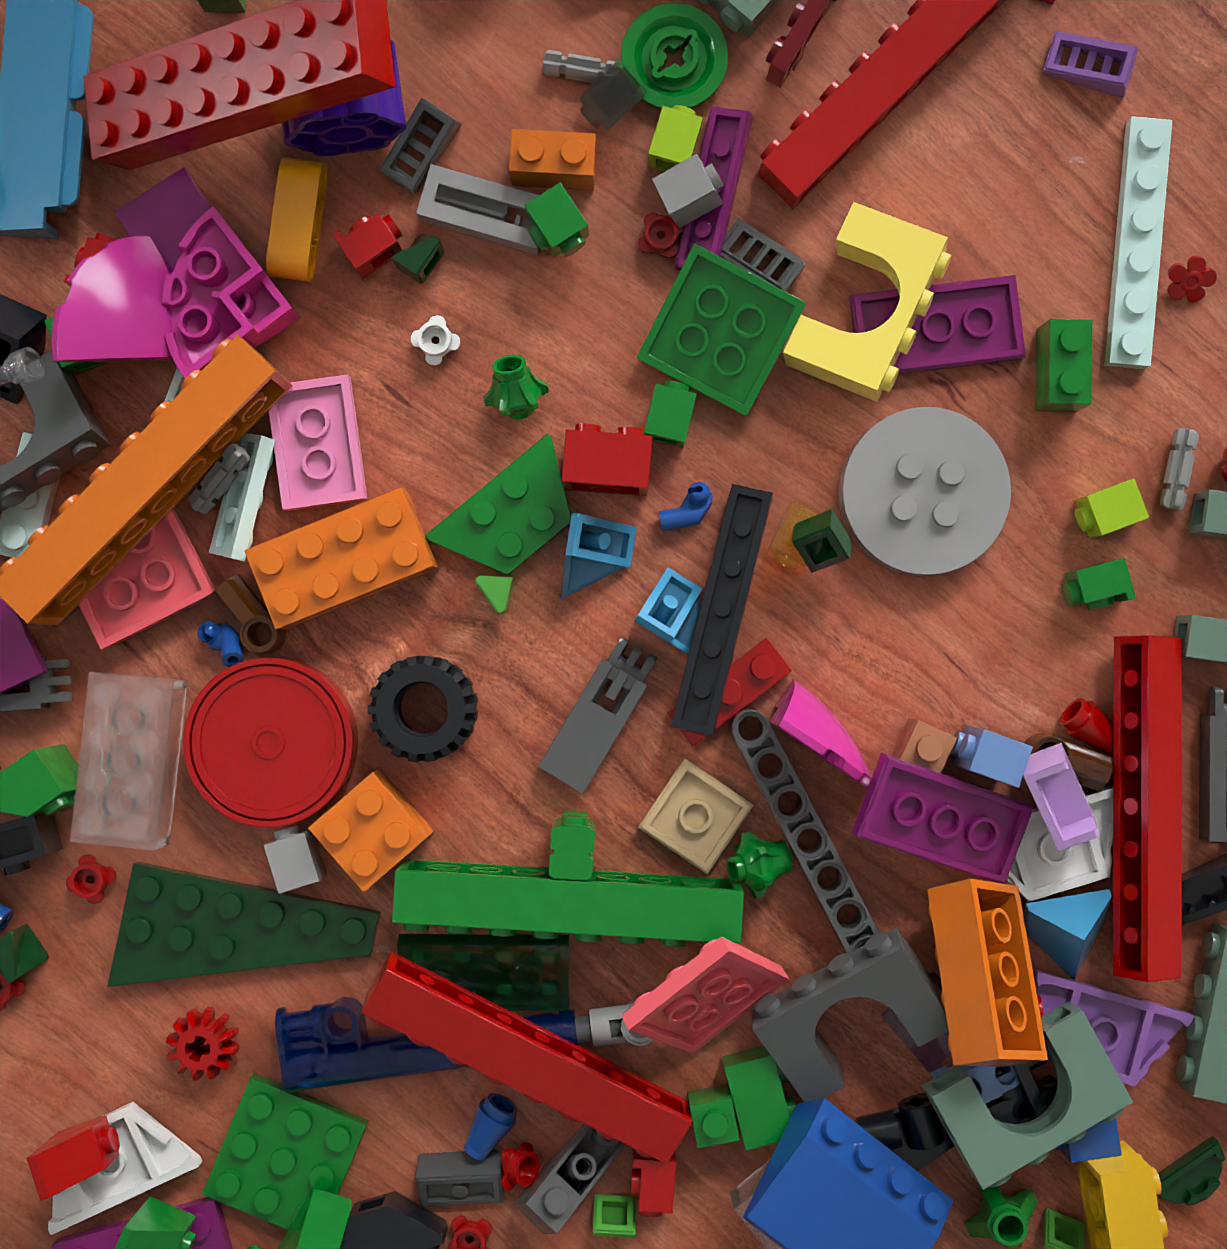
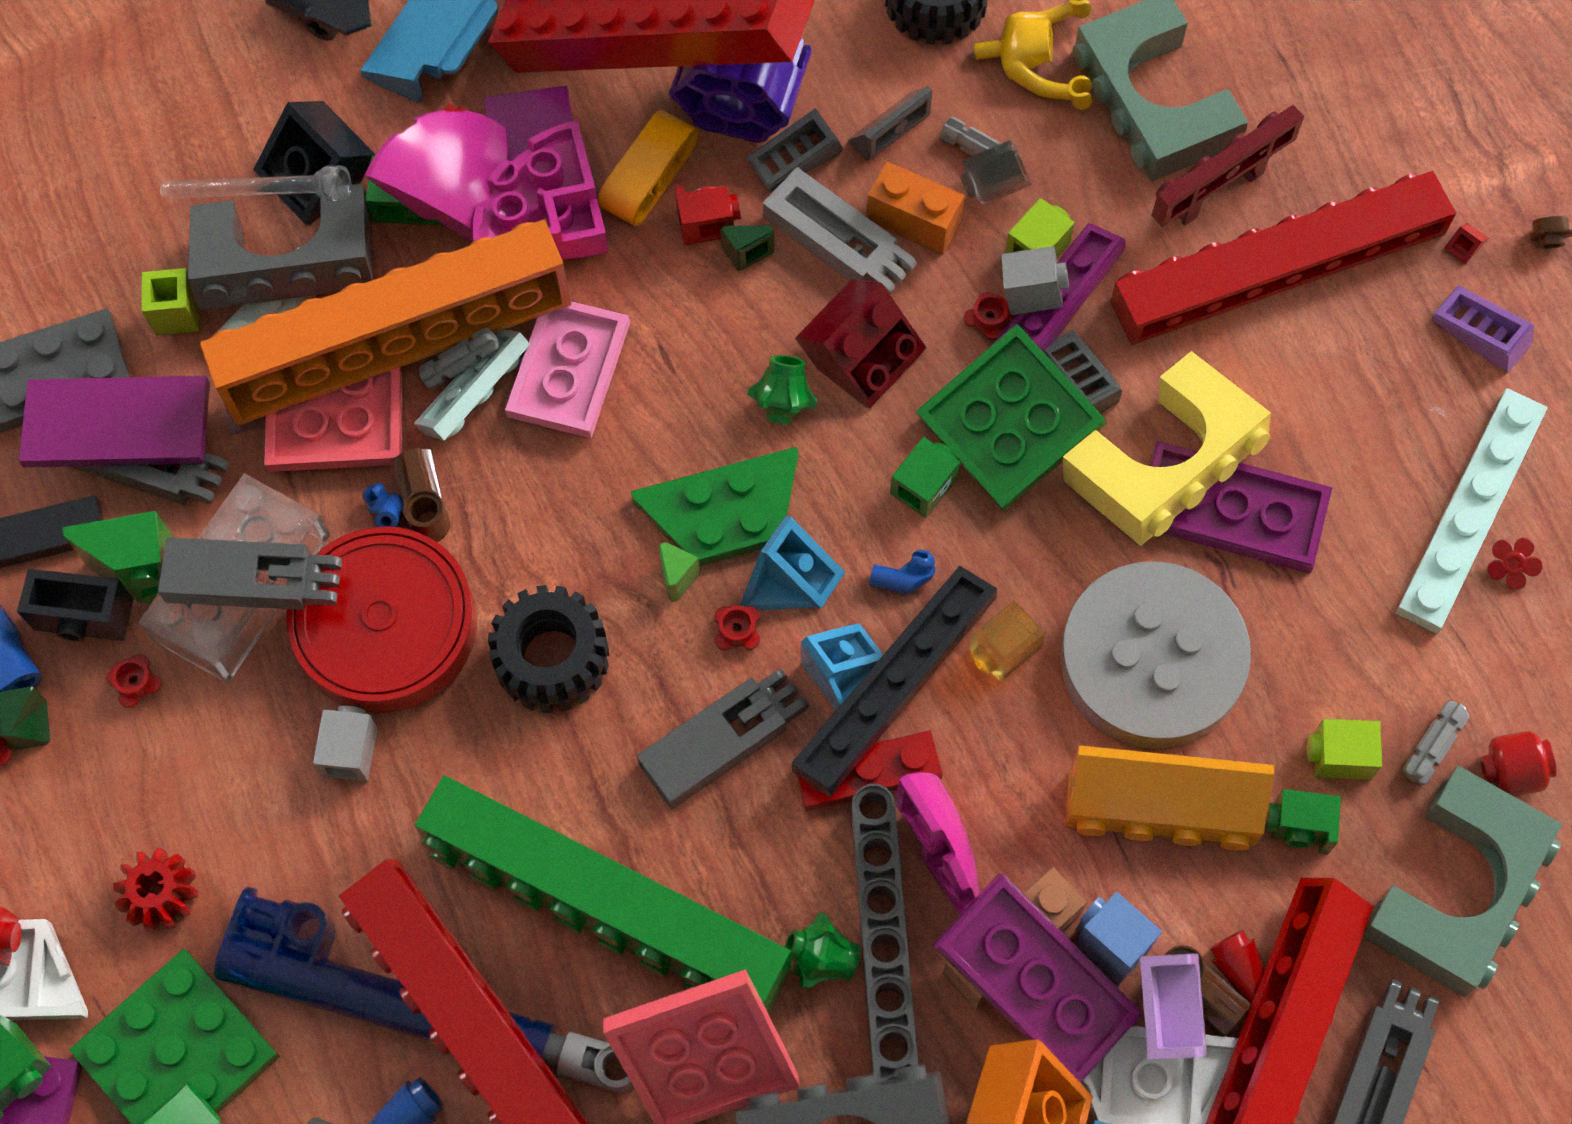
camera: 25 degrees right, 20 degrees down
dark green wing [107,862,381,987] -> none
orange brick [244,487,439,630] -> none
orange brick [308,769,434,893] -> none
clear green plate [397,934,570,1011] -> none
white plate [411,315,461,366] -> none
green brick [524,182,589,258] -> none
green brick [549,810,596,881] -> none
red brick [562,423,652,496] -> none
green gear [621,3,728,108] -> none
tan tile [638,758,754,874] -> none
dark green slope [792,509,852,573] -> none
green brick [1035,319,1093,412] -> none
none -> dark grey hinge [158,537,342,610]
none -> red plate [714,605,760,651]
none -> dark red slope [795,279,927,408]
none -> dark grey slope [849,86,932,161]
none -> light orange slope [1065,745,1274,851]

